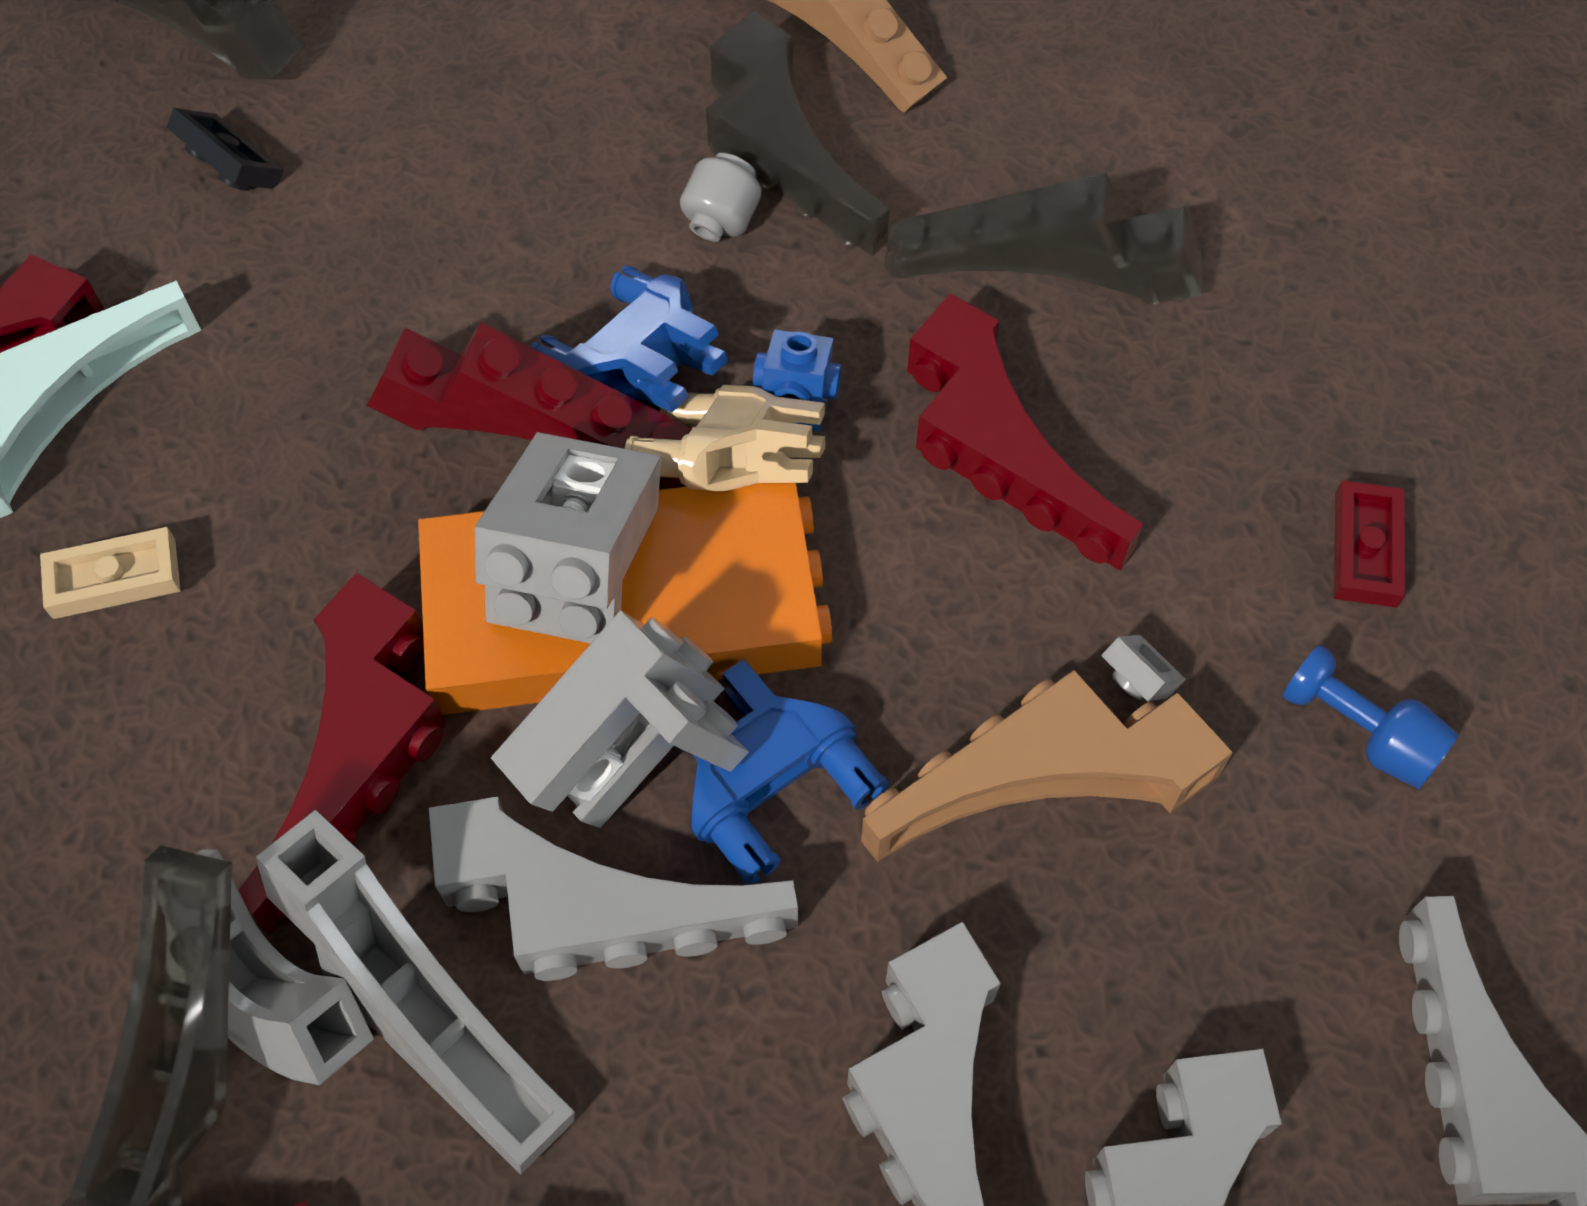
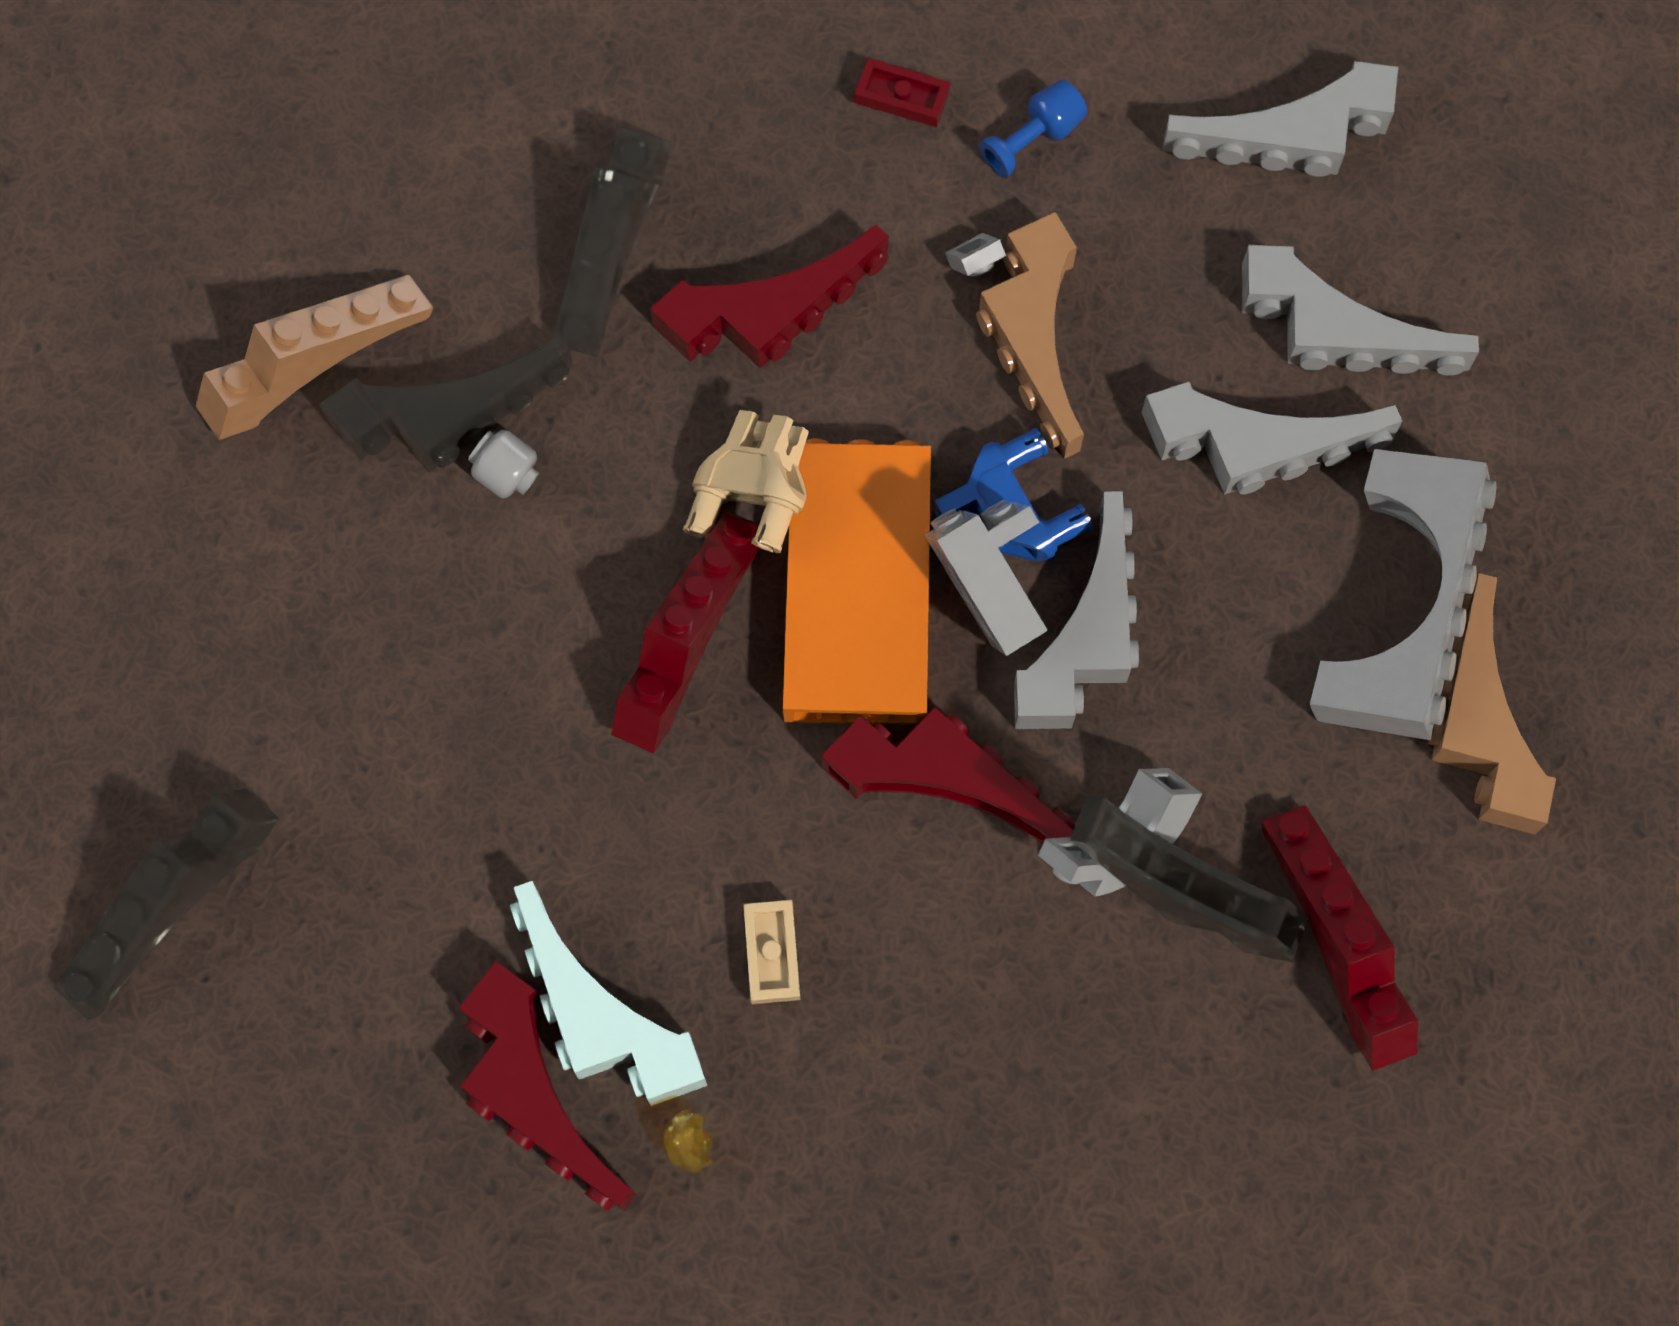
camera: 80 degrees left, 10 degrees up
black plate [166,108,284,191] -> none
light grey arch [256,810,575,1175] -> none
light grey brick [475,432,661,643] -> none
blue connector [531,265,728,412] -> none
blue brick [753,329,842,431] -> none

